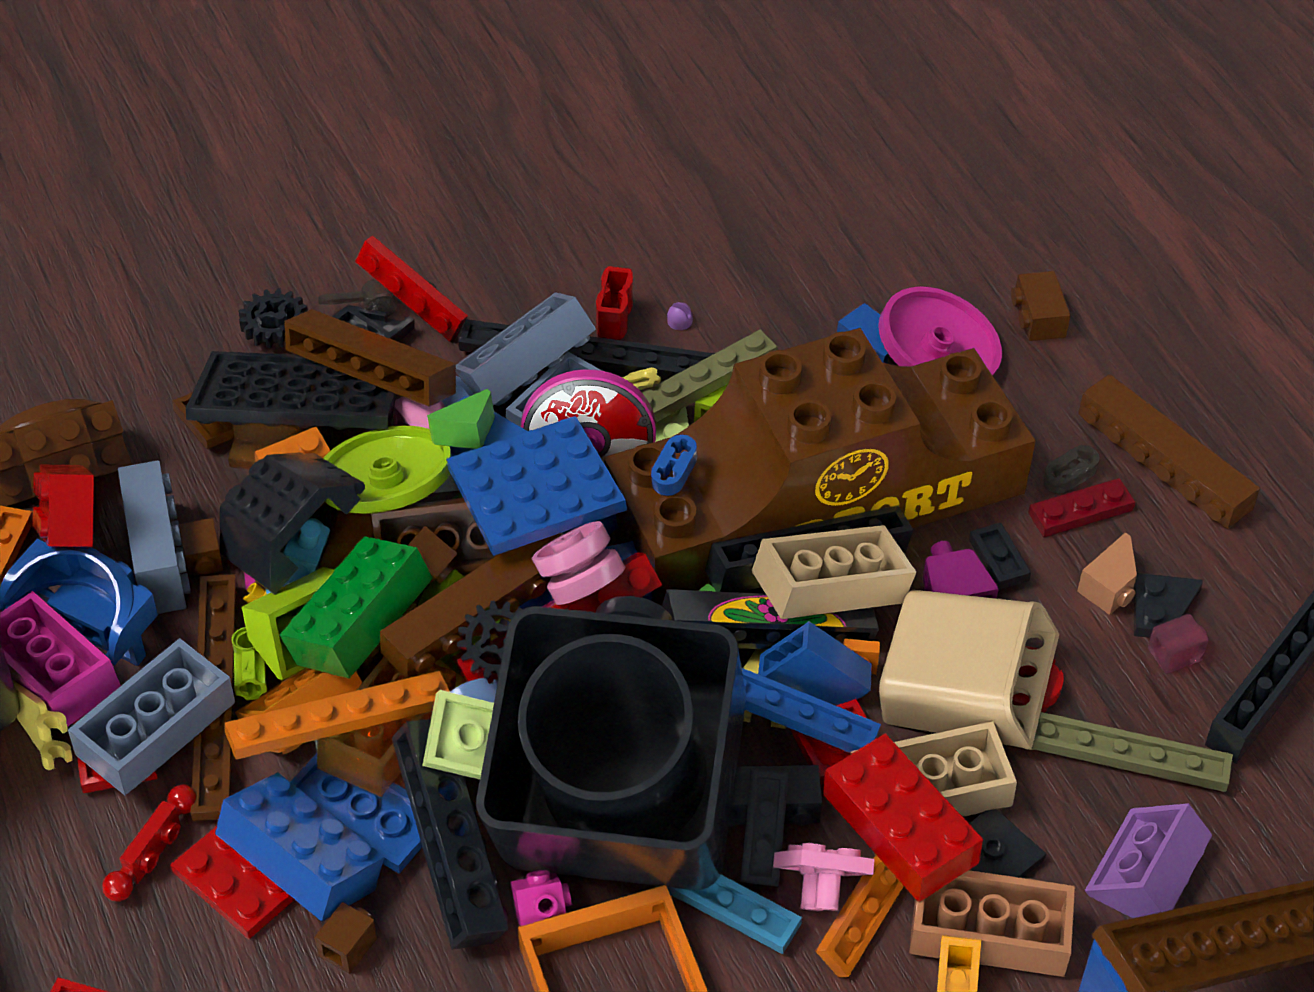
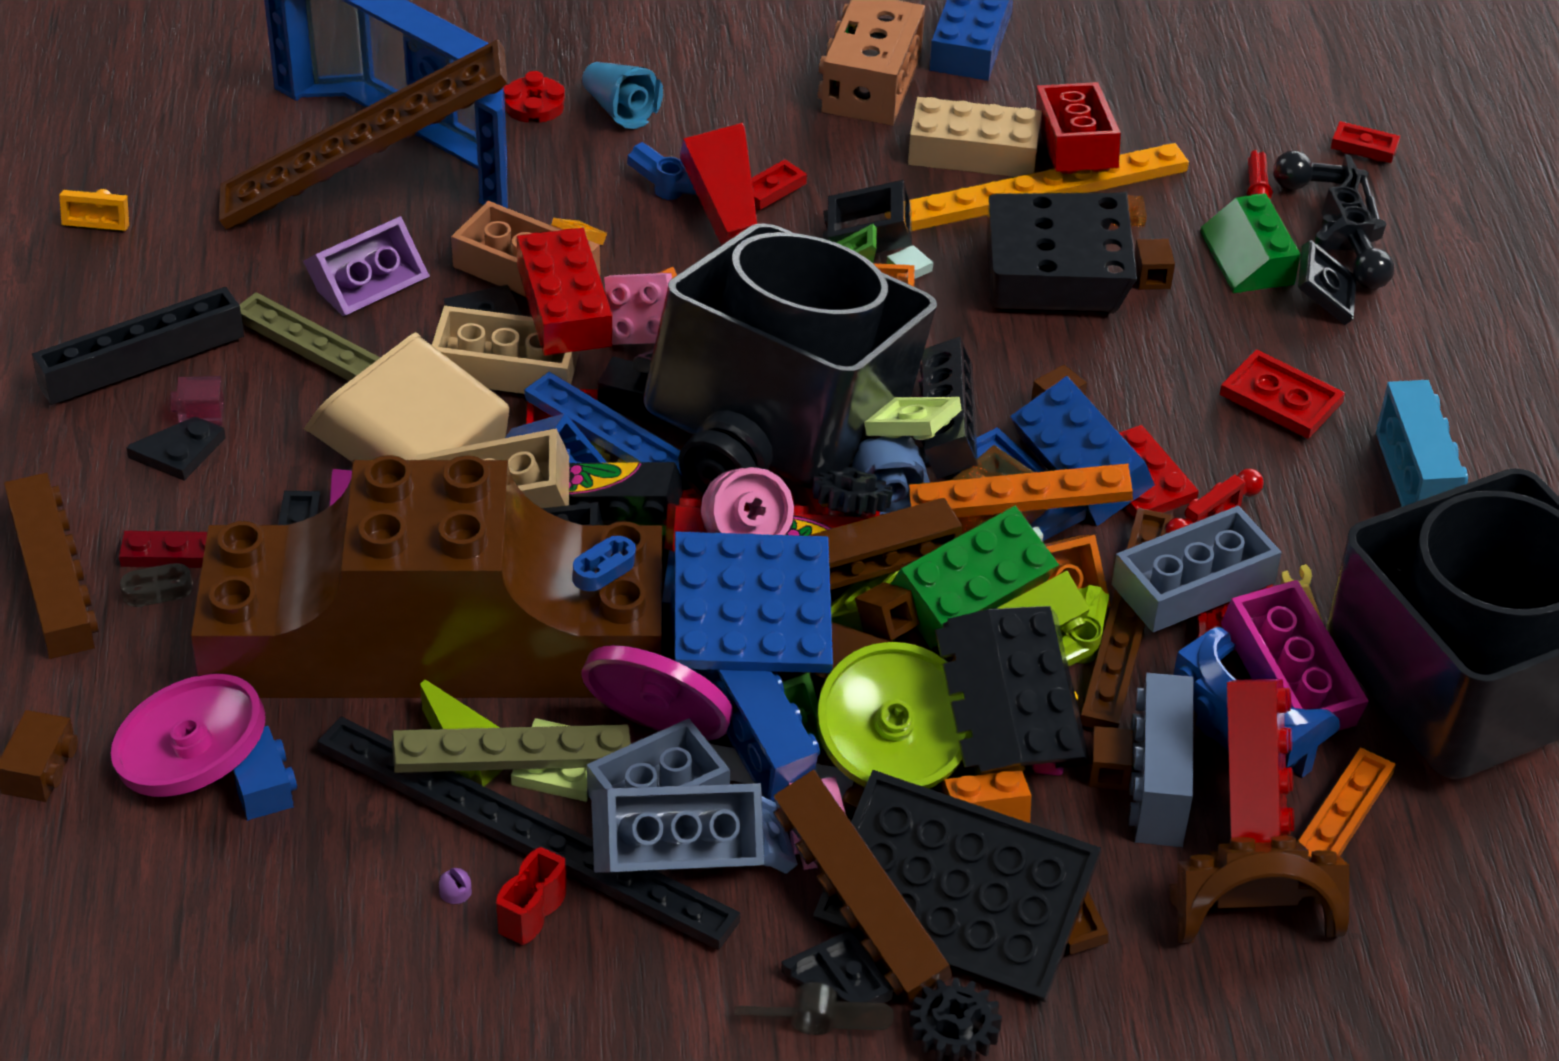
camera: 160 degrees left, 5 degrees down
red plate [355,235,468,342] -> none
bright green slope [427,389,495,449] -> none
light yellow axle [622,367,661,390] -> none
nougat slope [1077,533,1137,615] -> none

